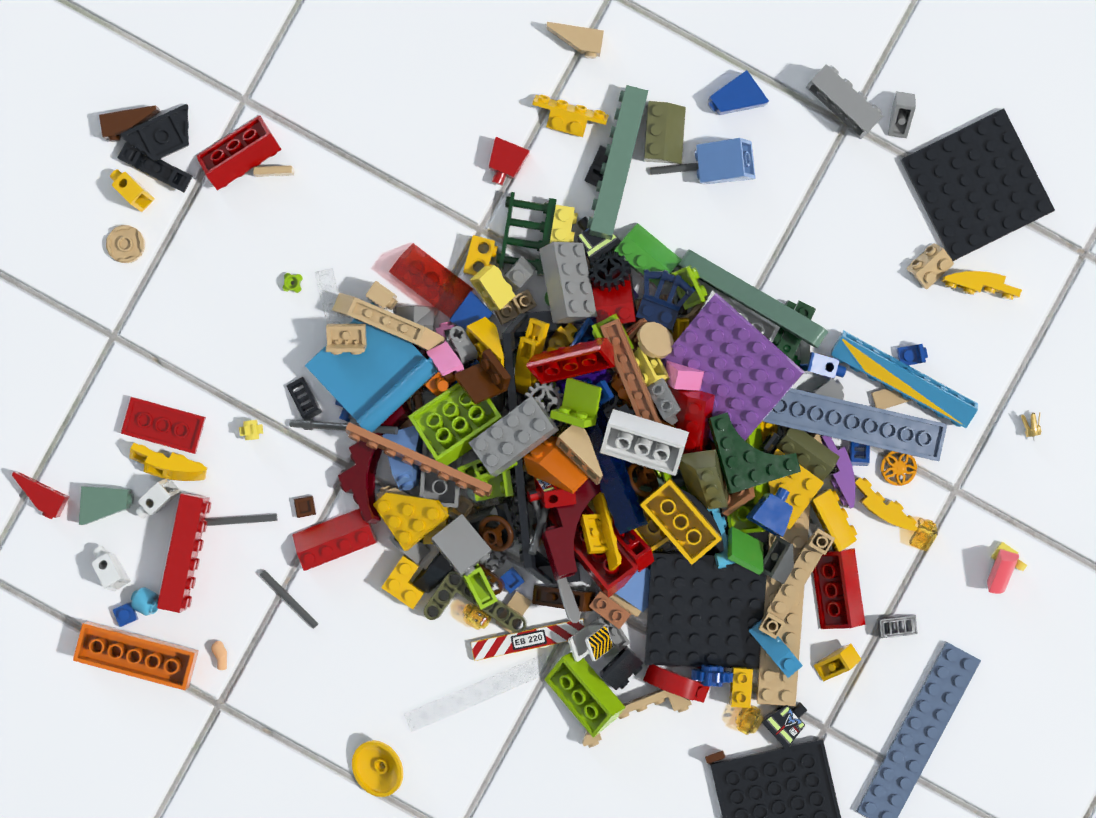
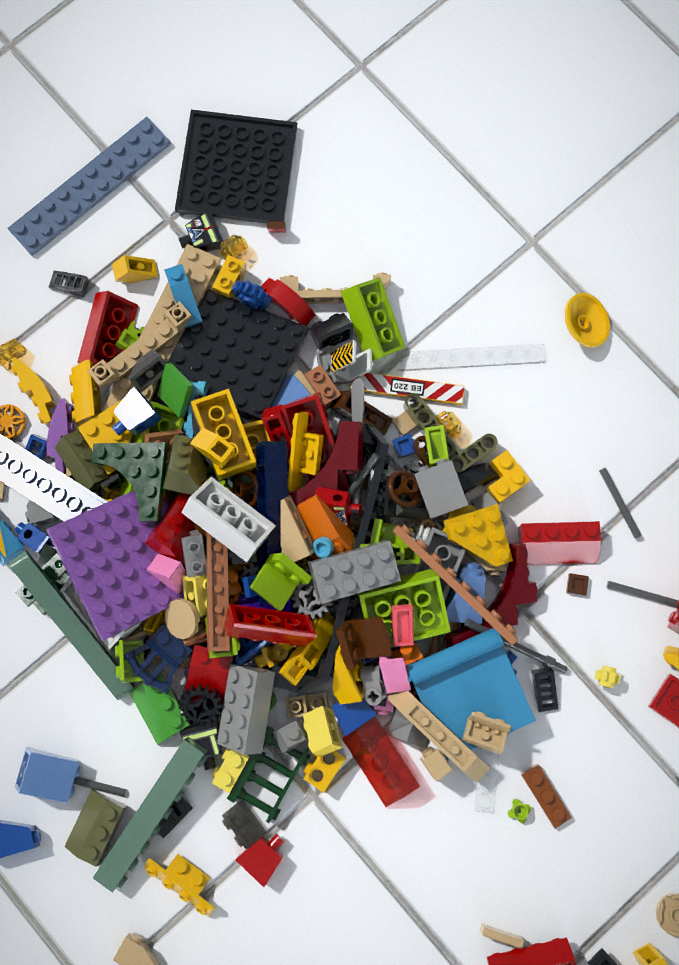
camera: 160 degrees left, 10 degrees down
none -> lime plate [115,321,144,350]
none -> yellow slope [190,428,235,469]
none -> clear smoke bracket [222,799,267,849]
none -> medium azure tile [313,536,334,558]
none -> coral tile [391,604,414,647]
none -> white bush [415,525,430,542]
none -> dark orange plate [521,764,572,829]

